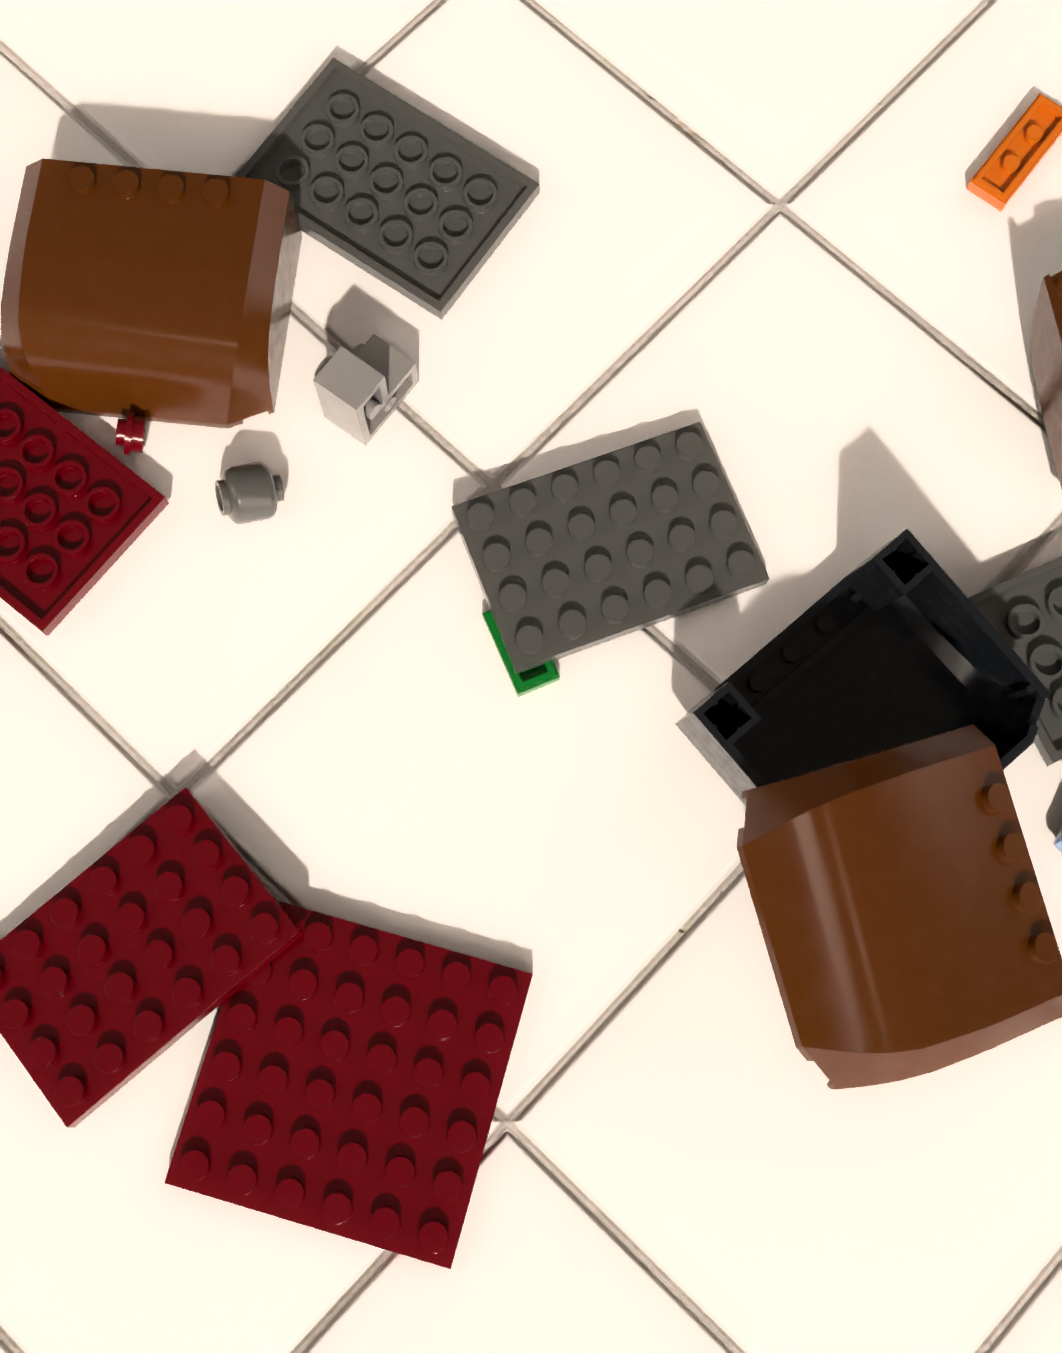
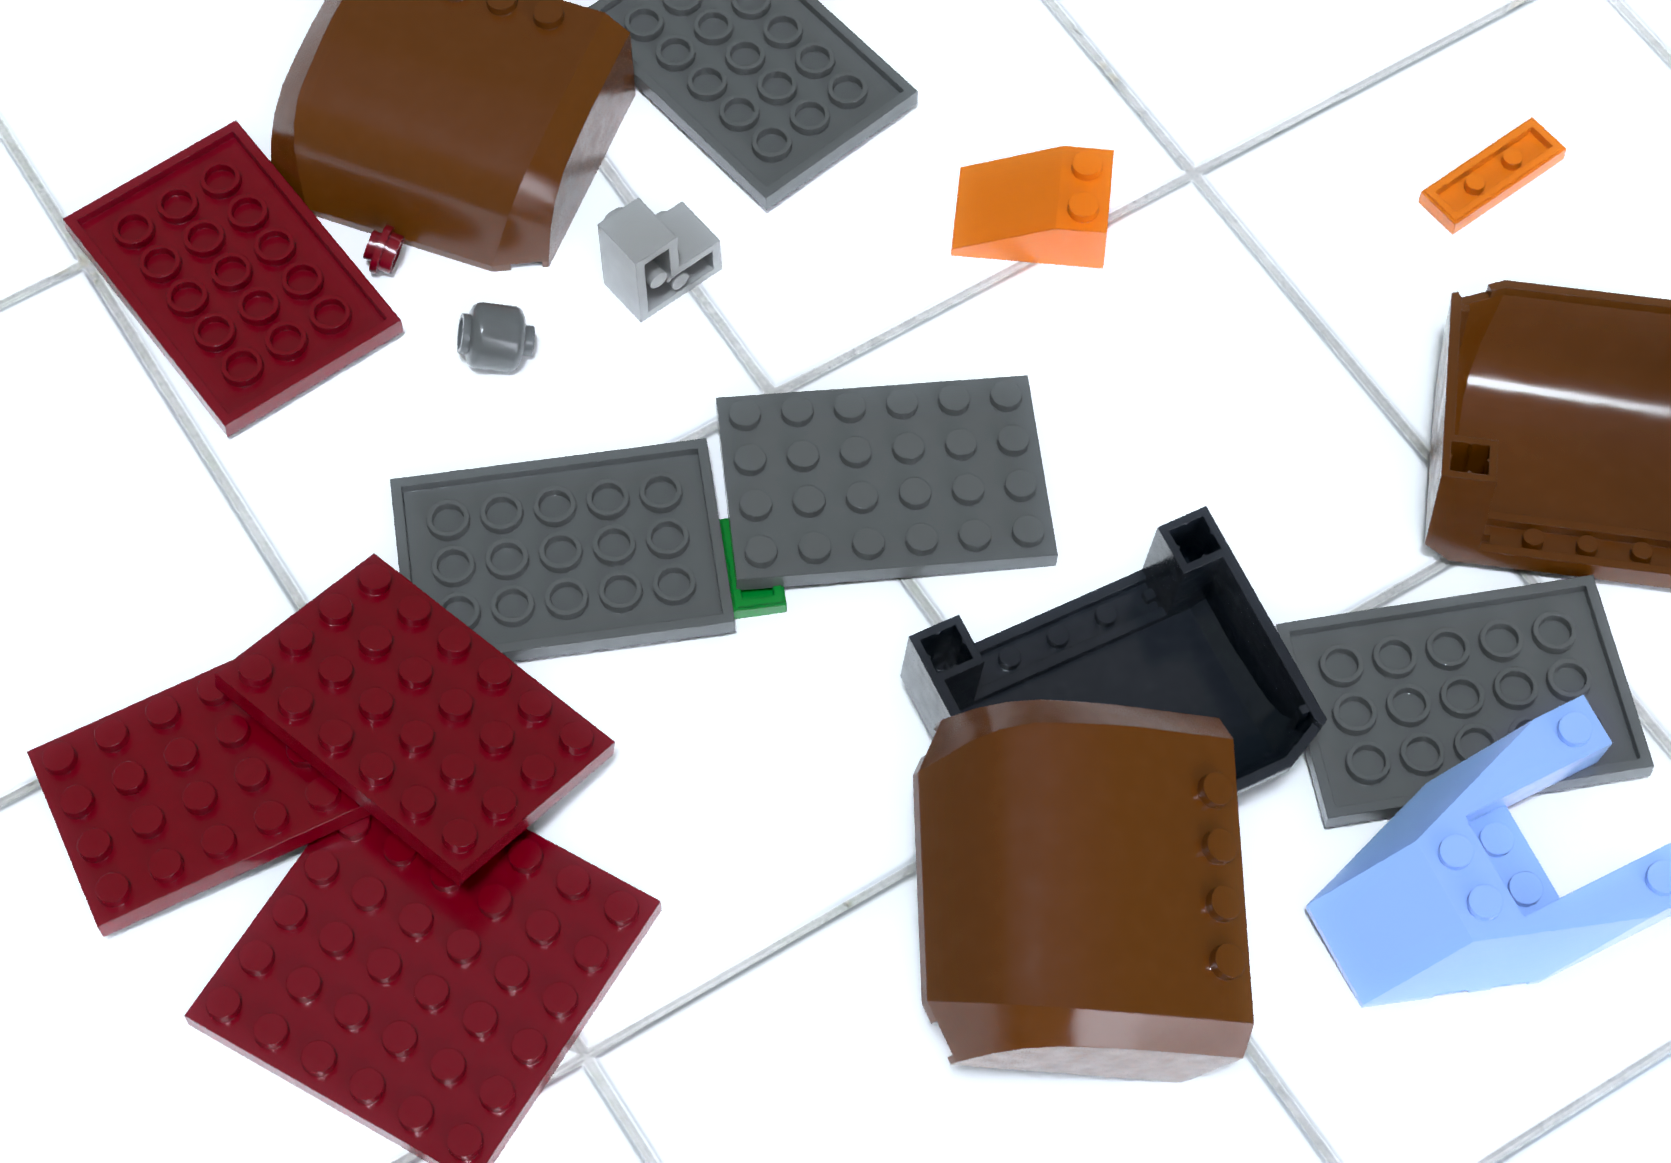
camera: 15 degrees right, 15 degrees down
none -> dark red plate [215,553,615,886]
none -> dark grey plate [390,438,736,662]
none -> orange slope [951,146,1114,269]

